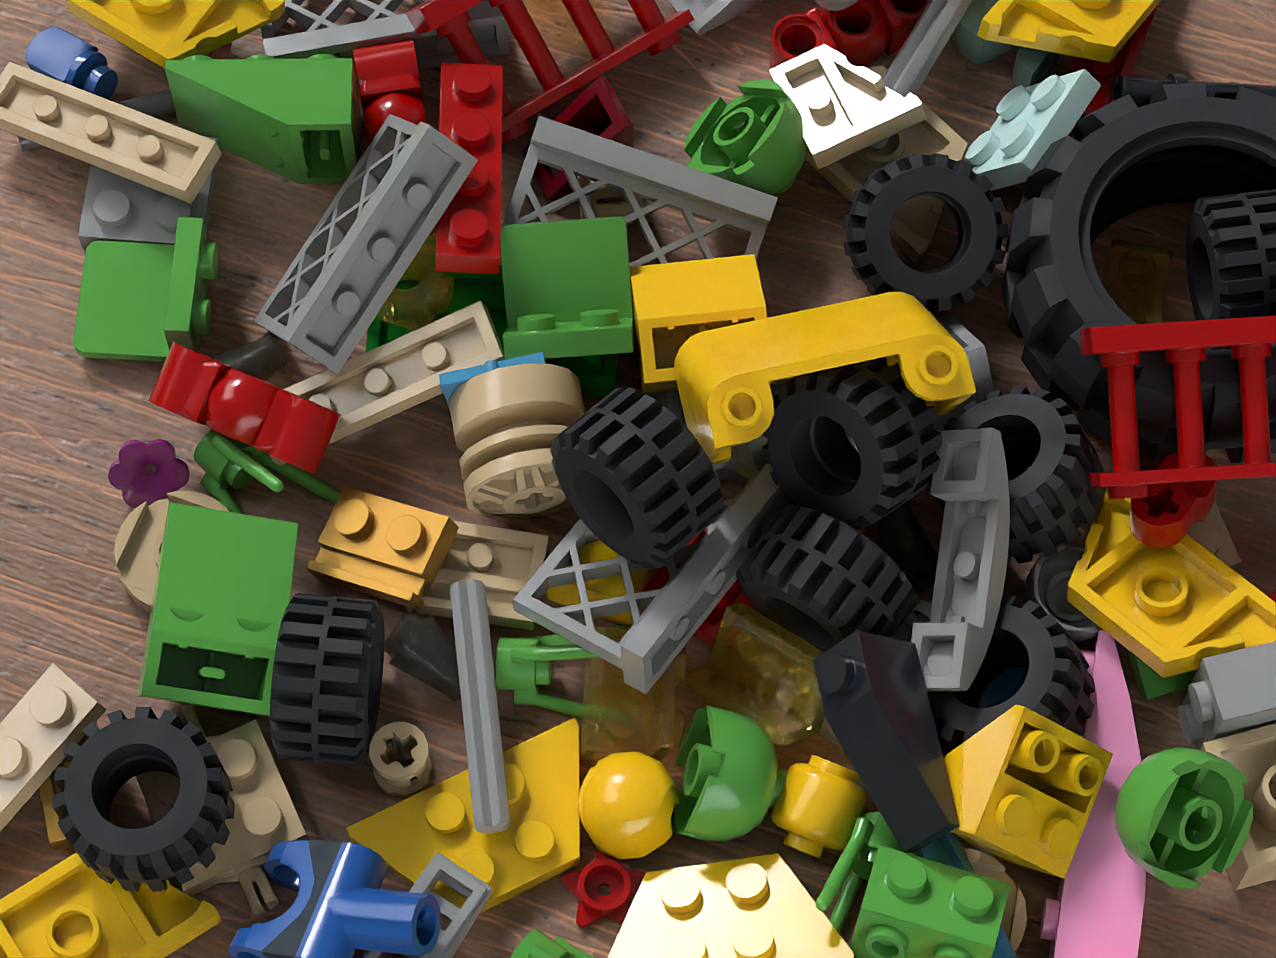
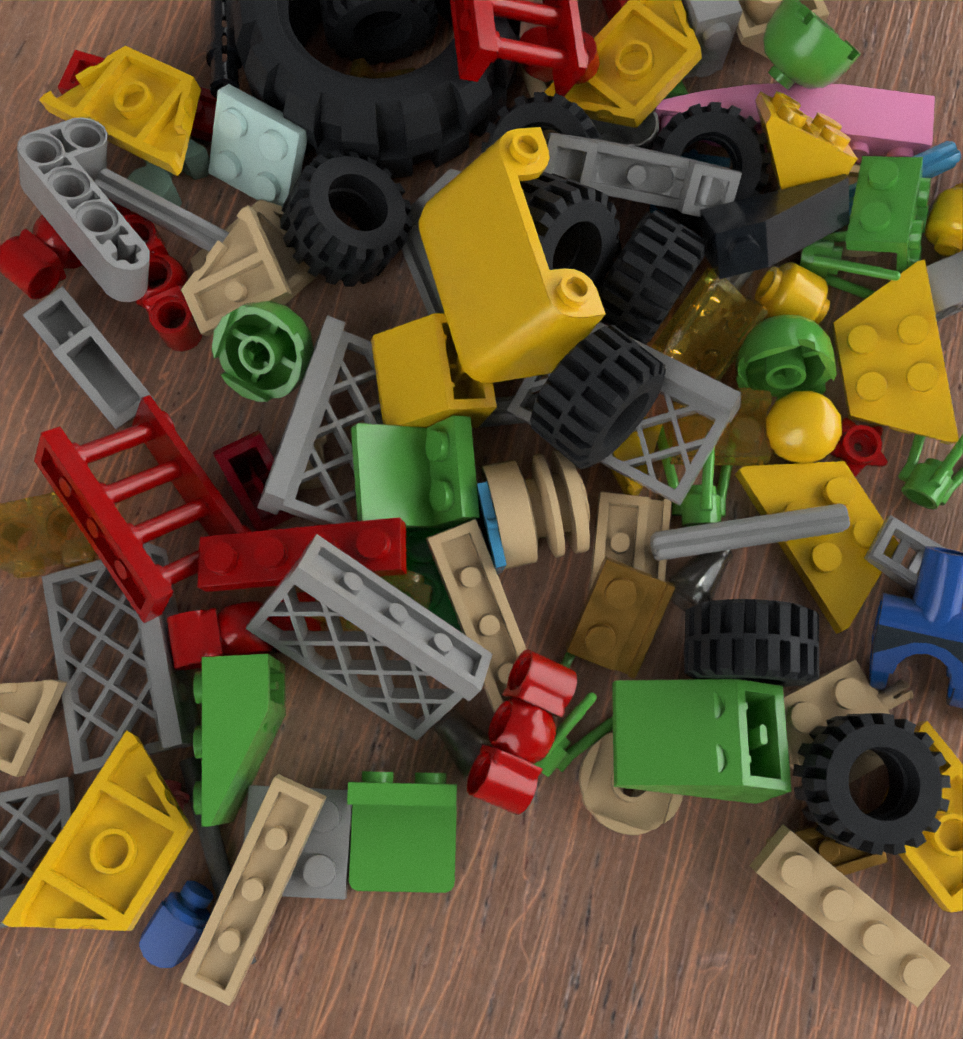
camera: 95 degrees left, 10 degrees up
magenta plant [108,439,190,508] -> none
tan bush [369,722,432,798] -> none

